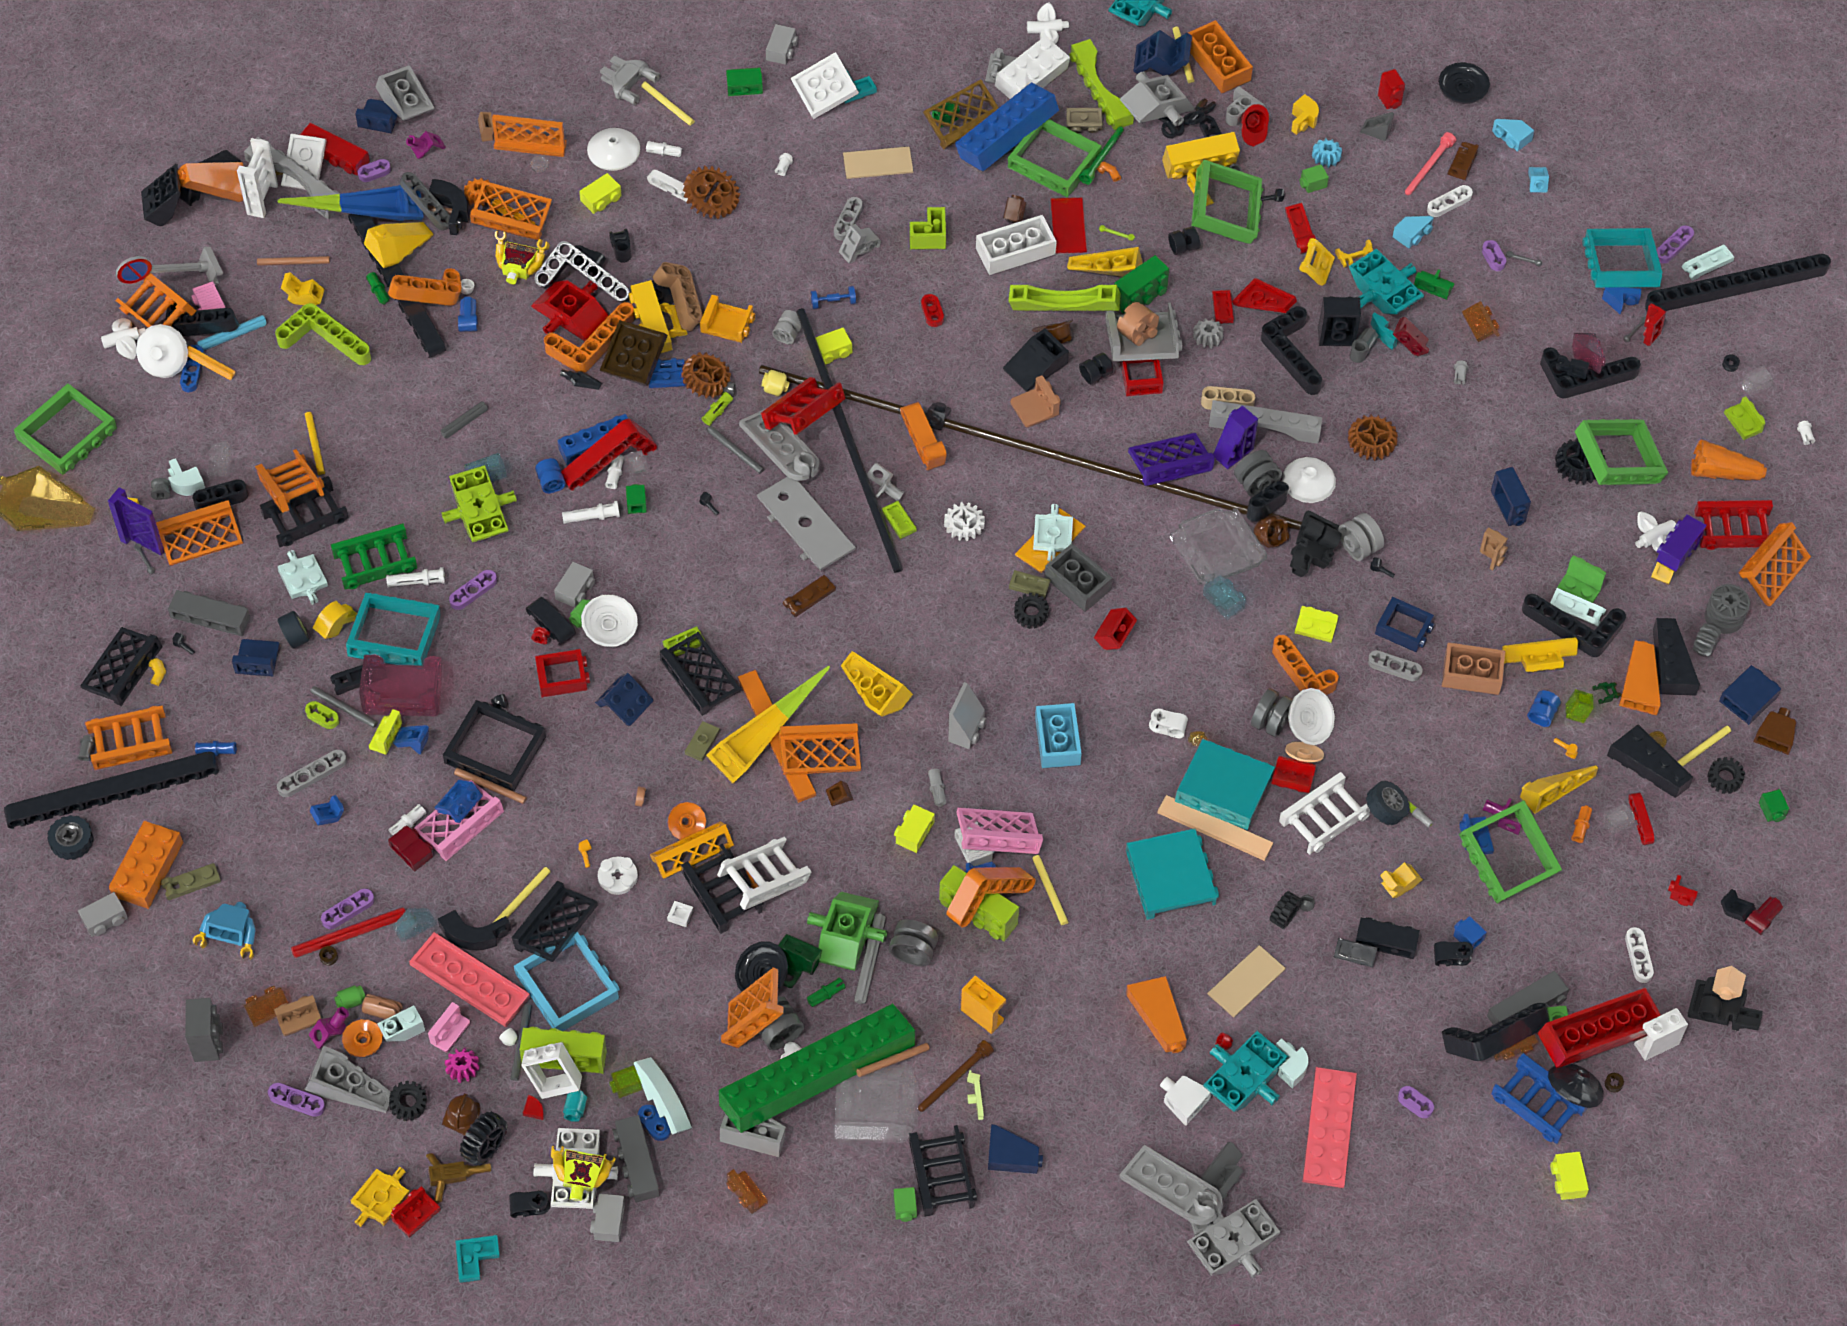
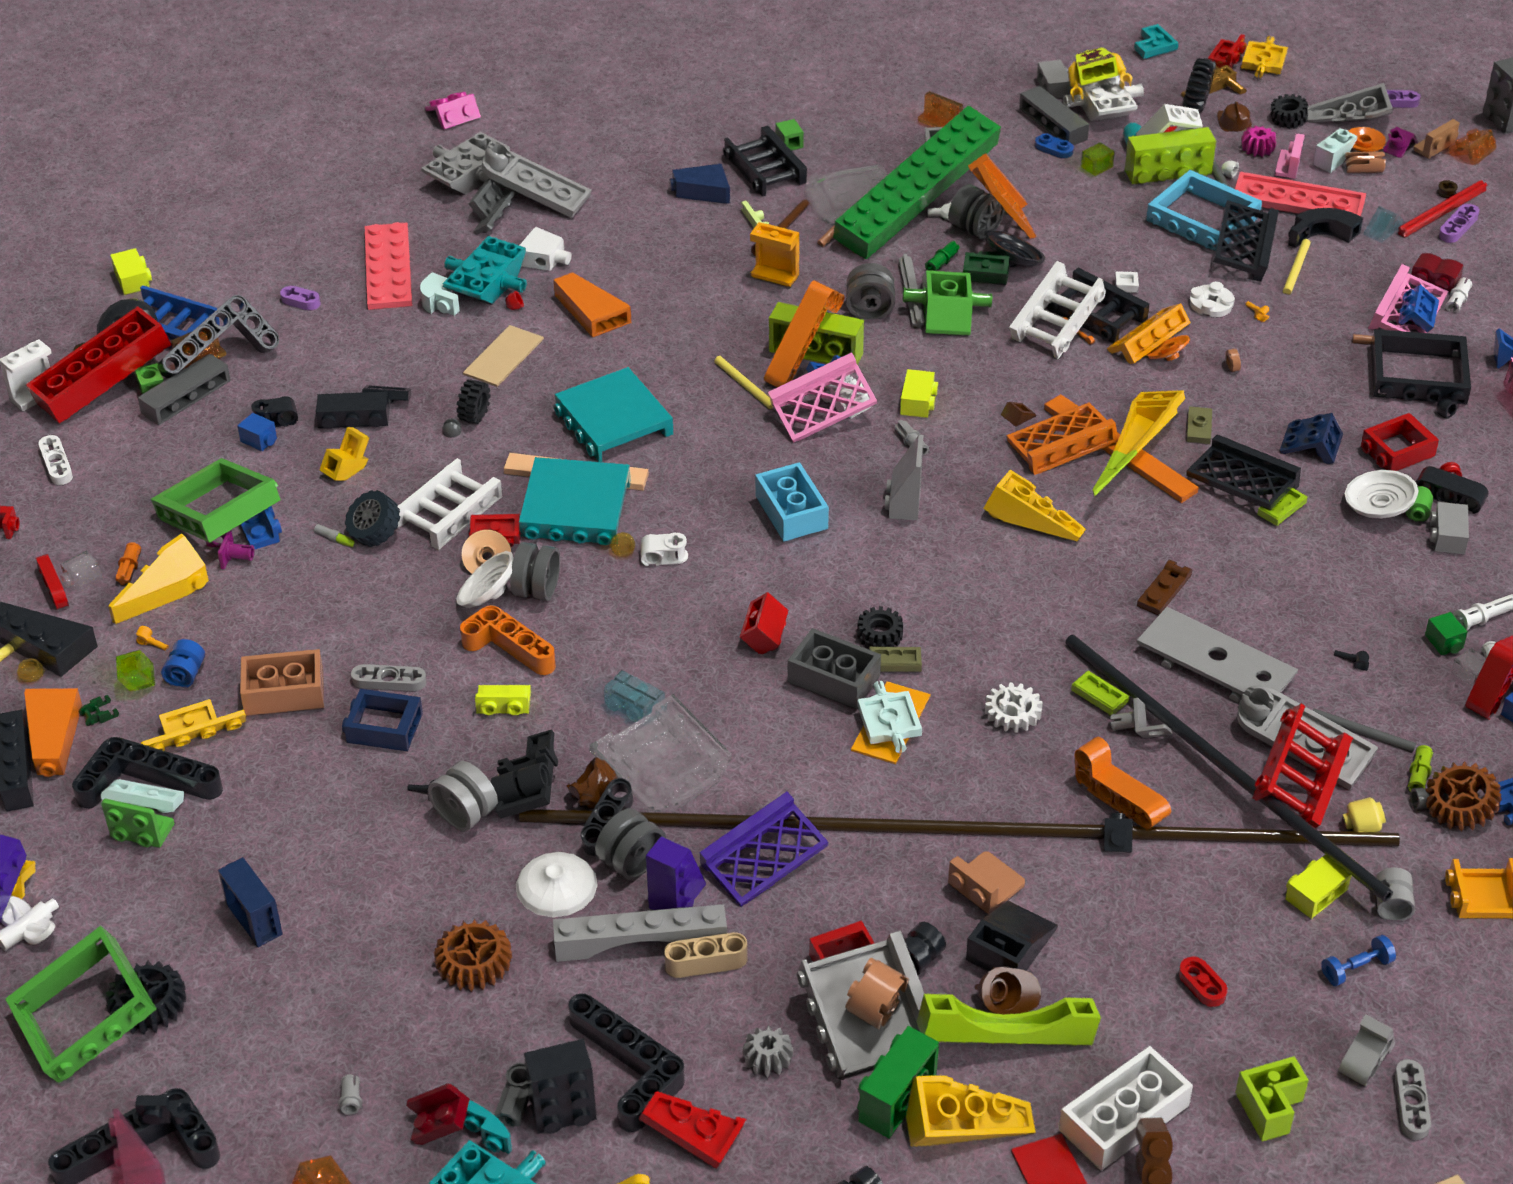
camera: 165 degrees right, 15 degrees down
bright green brick [334,985,365,1009] -> none
black piece [509,1190,550,1218] -> none
light aqua slope [634,1057,692,1135] -> none
red plate [1212,290,1234,324] -> none
medium nougat bracket [1480,527,1508,571] -> none

